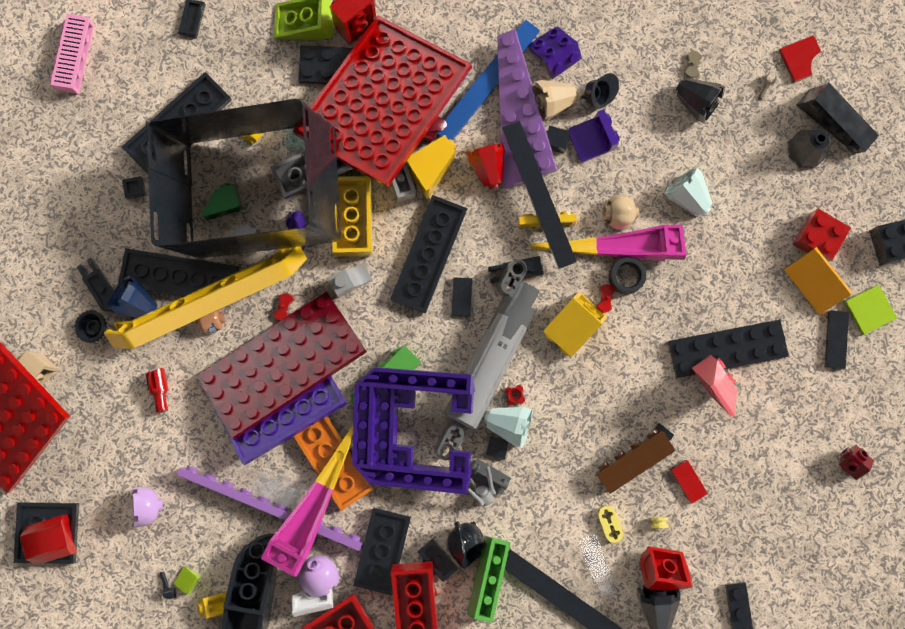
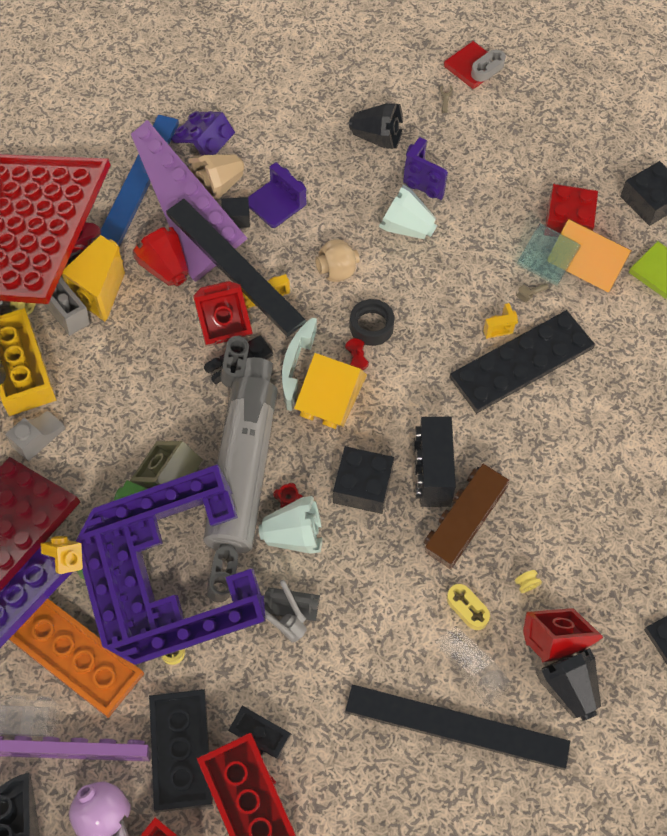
camera: 15 degrees left, 20 degrees down
dark pink plate [261,425,353,577] -> none
black plate [390,195,468,314] -> none
black helmet [447,521,486,569] -> none
black tile [451,277,473,317] -> none
bright green brick [467,536,511,623] -> none
black tile [486,436,508,459] -> none
dark pink plate [530,225,686,262] -> none
black piece [581,73,619,109] -> none
red tile [670,460,708,504] -> none
dark tan piece [684,51,702,79] -> none
coral slope [692,355,737,417] -> none
black cone [788,130,830,168] -> none
black wedge [796,83,879,154] -> none
black tile [824,310,849,369] -> none
none -> yellow bracket [41,536,83,574]
none -> olive slope [130,441,203,489]
none -> red slope [193,281,253,347]
none -> light aqua slope [282,318,317,411]
none -> black brick [333,446,394,514]
none -> dark purple bracket [403,137,448,200]
none -> black brick [413,416,456,507]
none -> light grey beam [471,49,506,82]
none -> yellow bracket [483,303,518,339]
none -> dark tan hand [516,284,548,302]
none -> clear light blue tile [517,223,581,286]

